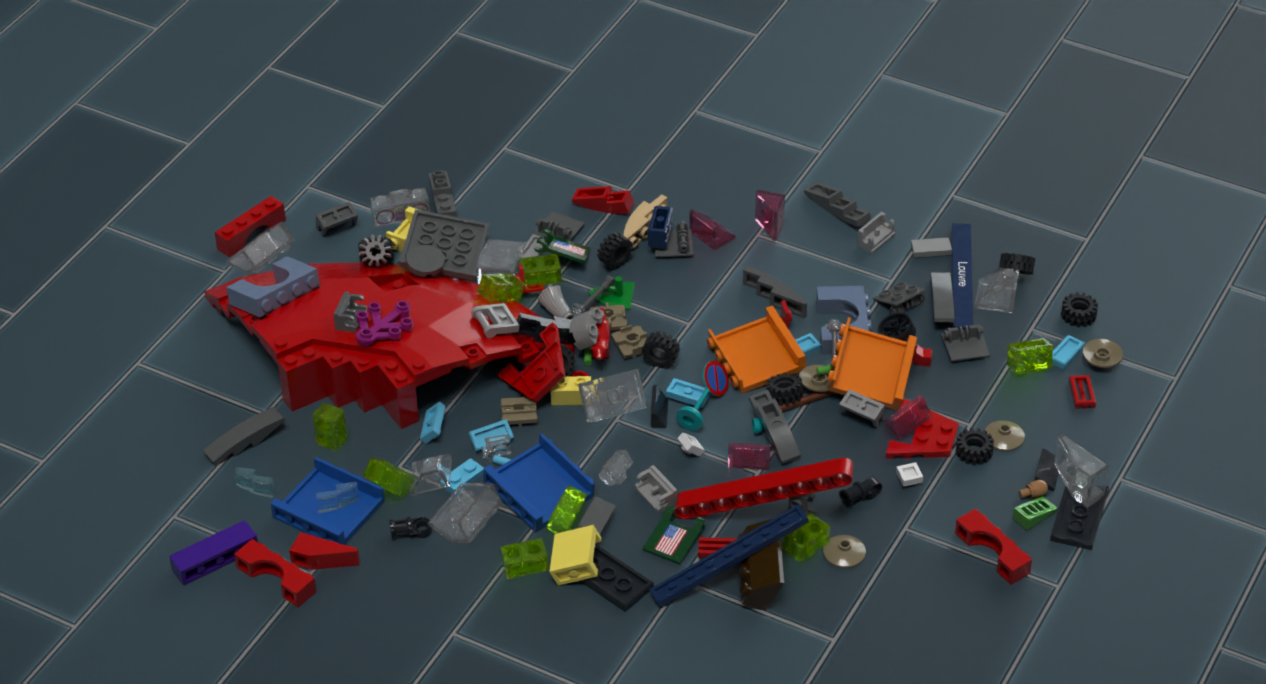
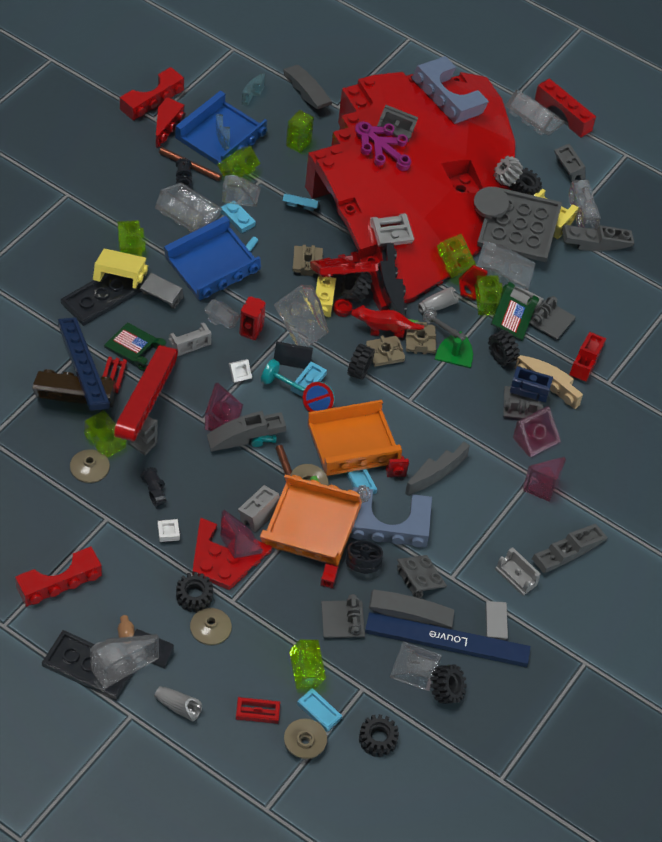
camera: 90 degrees right, 10 degrees up
dark purple brick [169,520,258,586] -> none
medium azure tile [468,419,514,452] -> none
clear bracket [482,434,511,465] -> none
clear neon green brick [546,485,587,534] -> none
light grey cylinder [569,308,604,350] -> none
black tyre [766,373,803,406] -> none
bright green slope [1012,496,1058,530] -> none
none -> light grey piece [154,686,202,722]
none -> copper bar [159,147,222,181]
none -> red brick [239,296,266,340]

